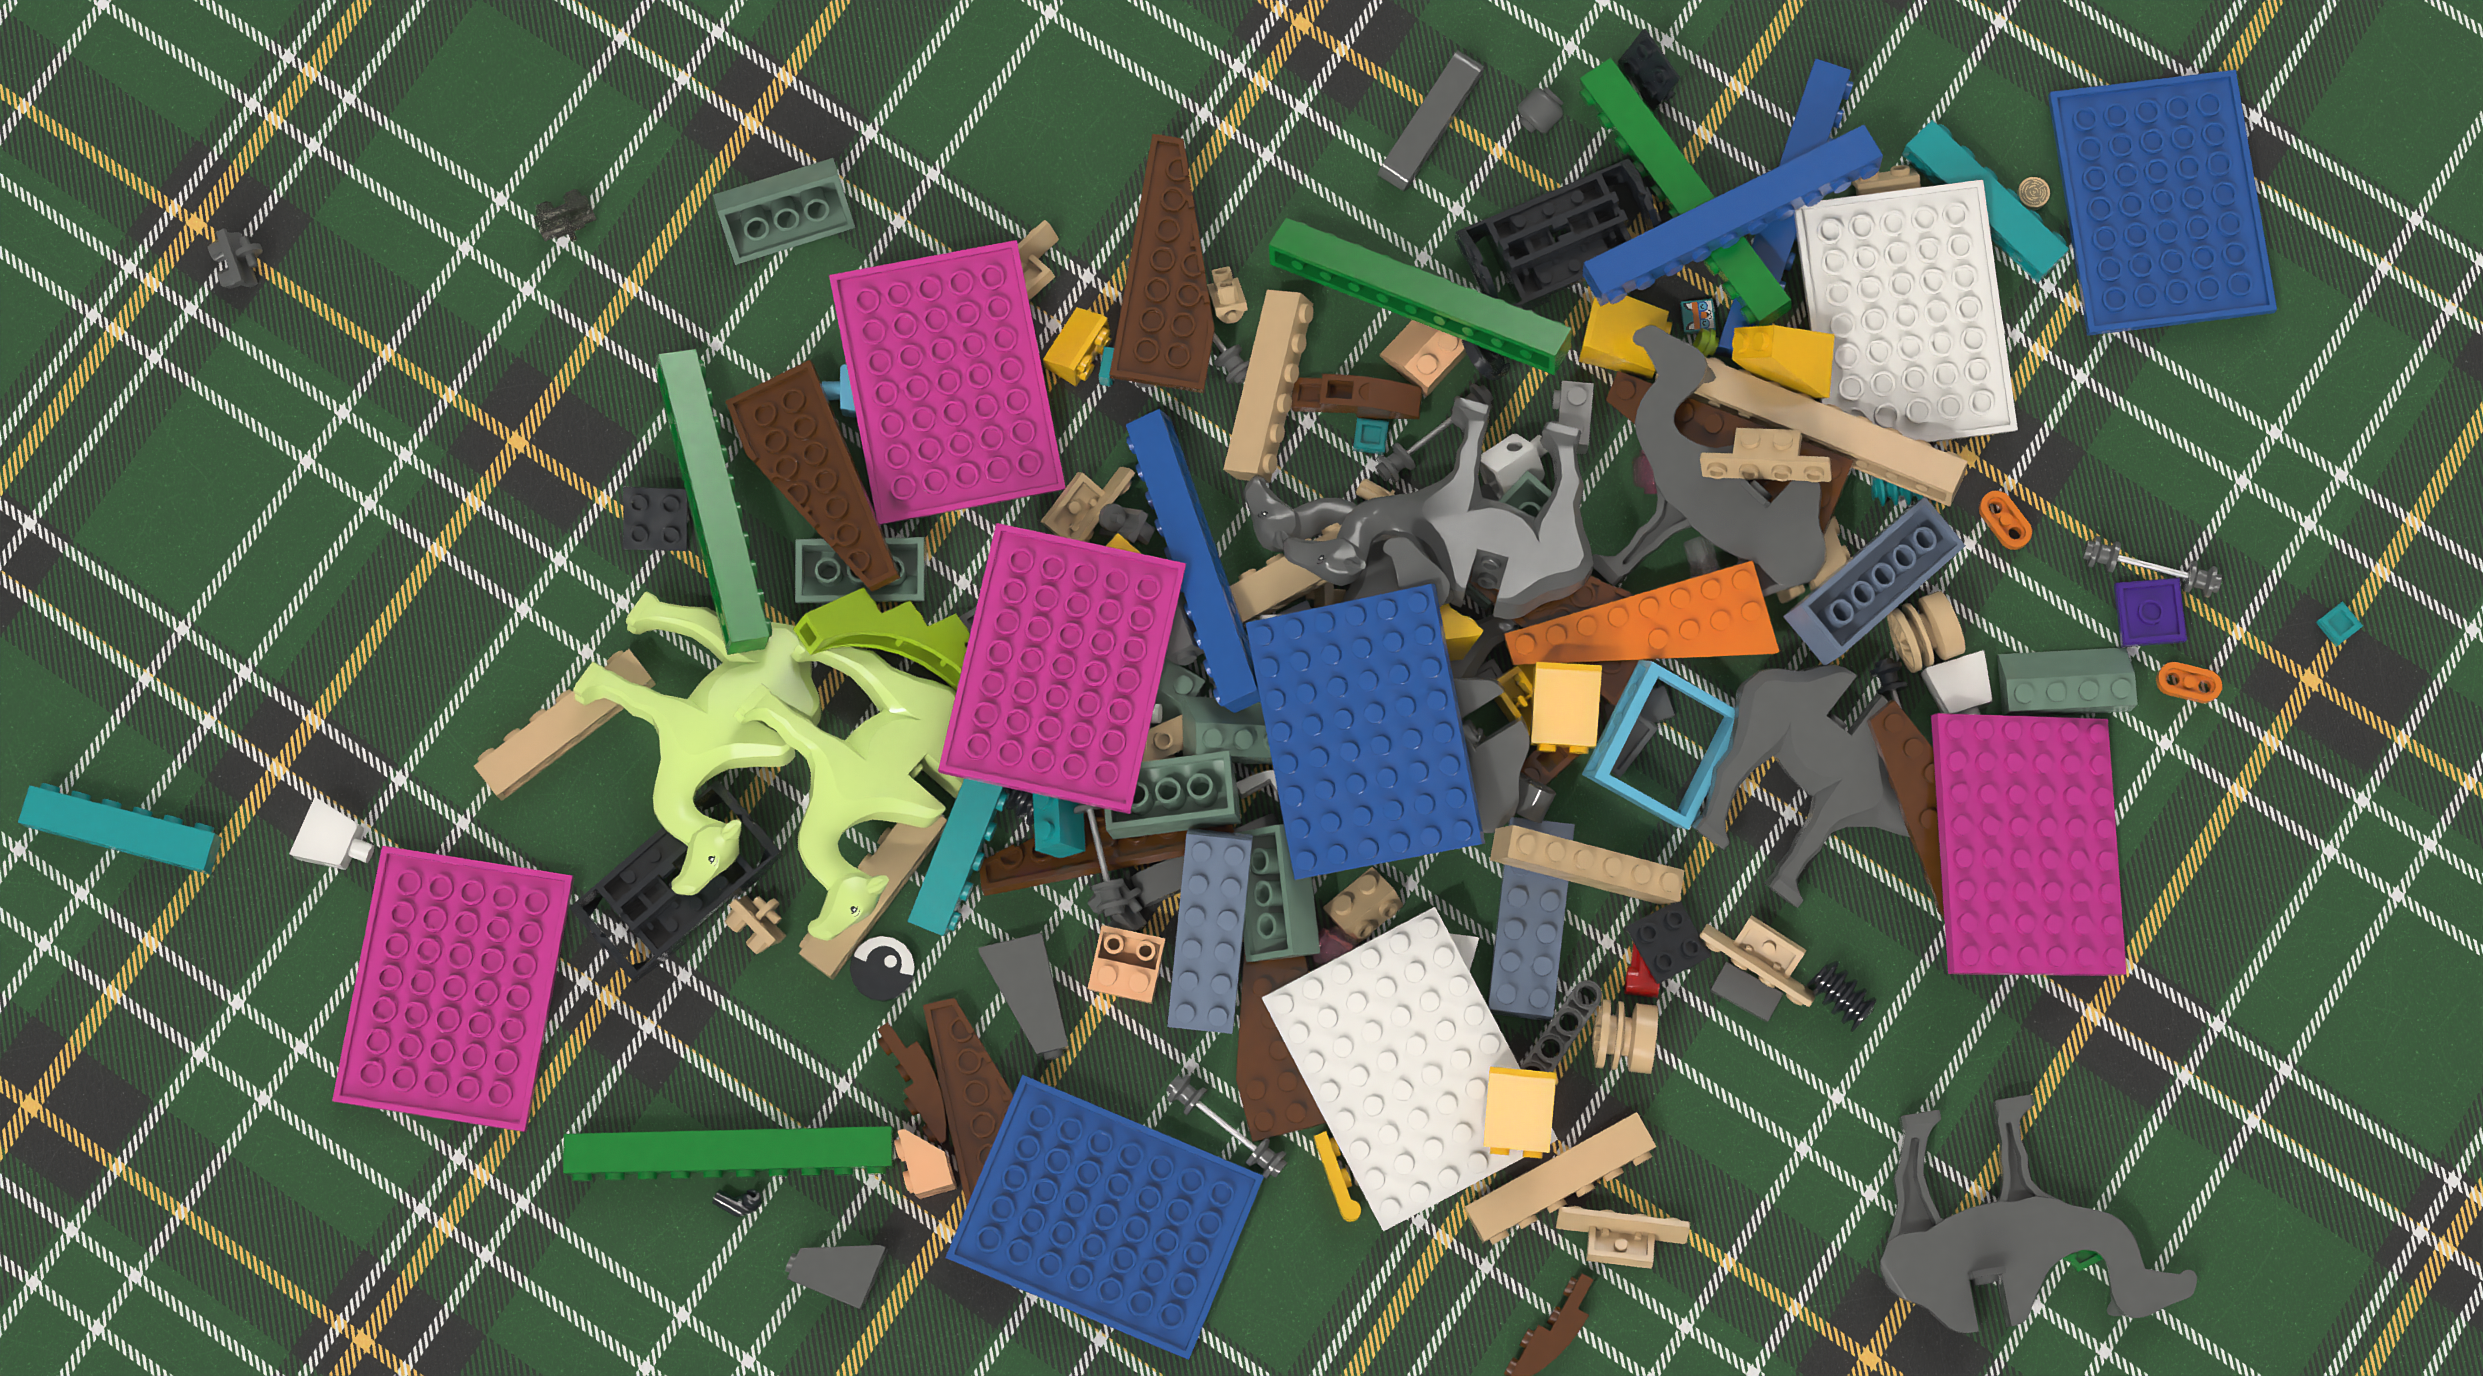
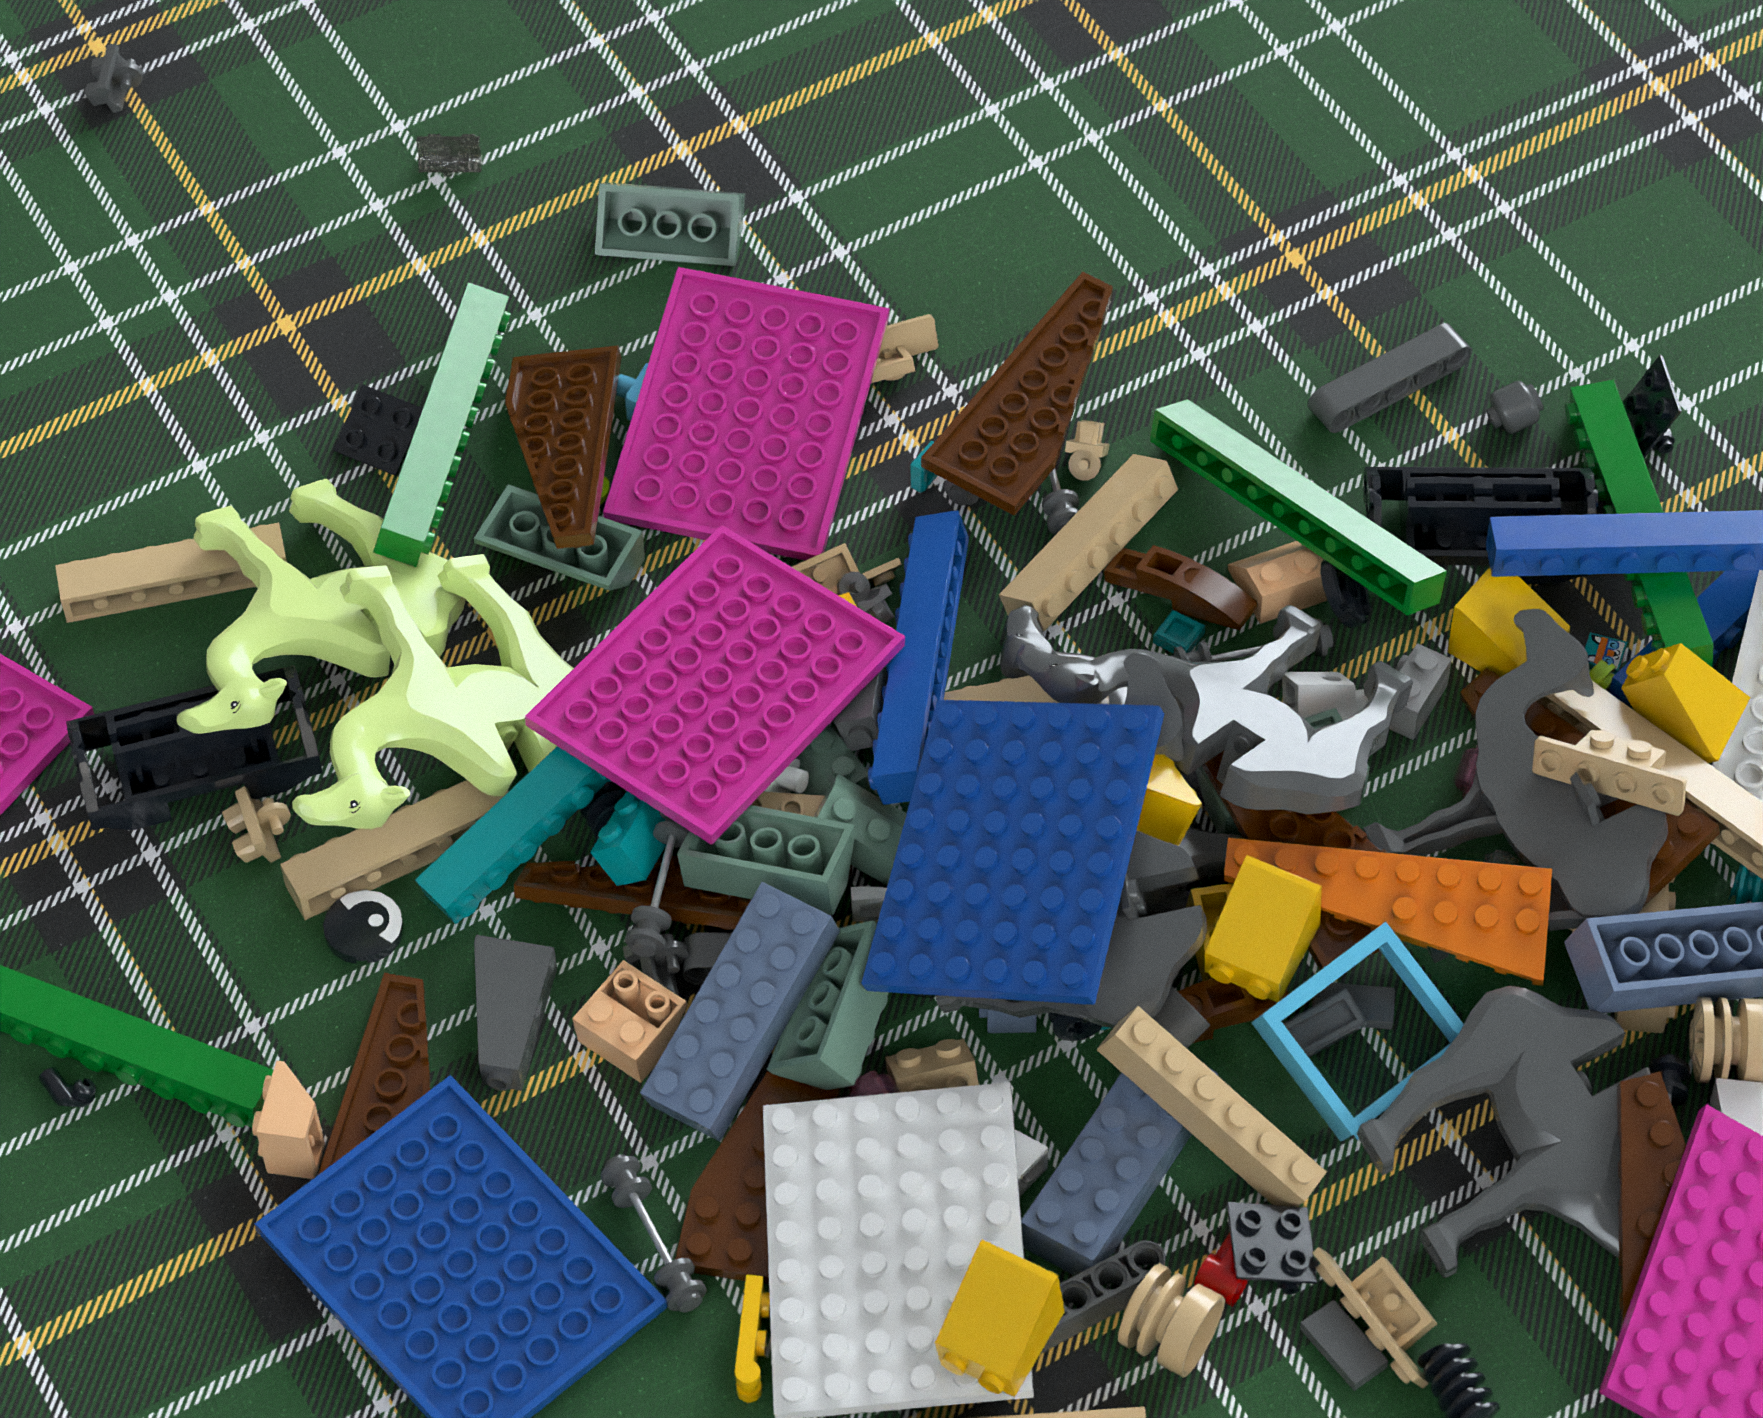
camera: 25 degrees right, 25 degrees down
dark grey slope [785,1245,888,1310] -> none
lime arch [793,587,970,692] -> none
reddish brown slope [877,1022,948,1146] -> none
yellow slope [1043,307,1111,387] -> none

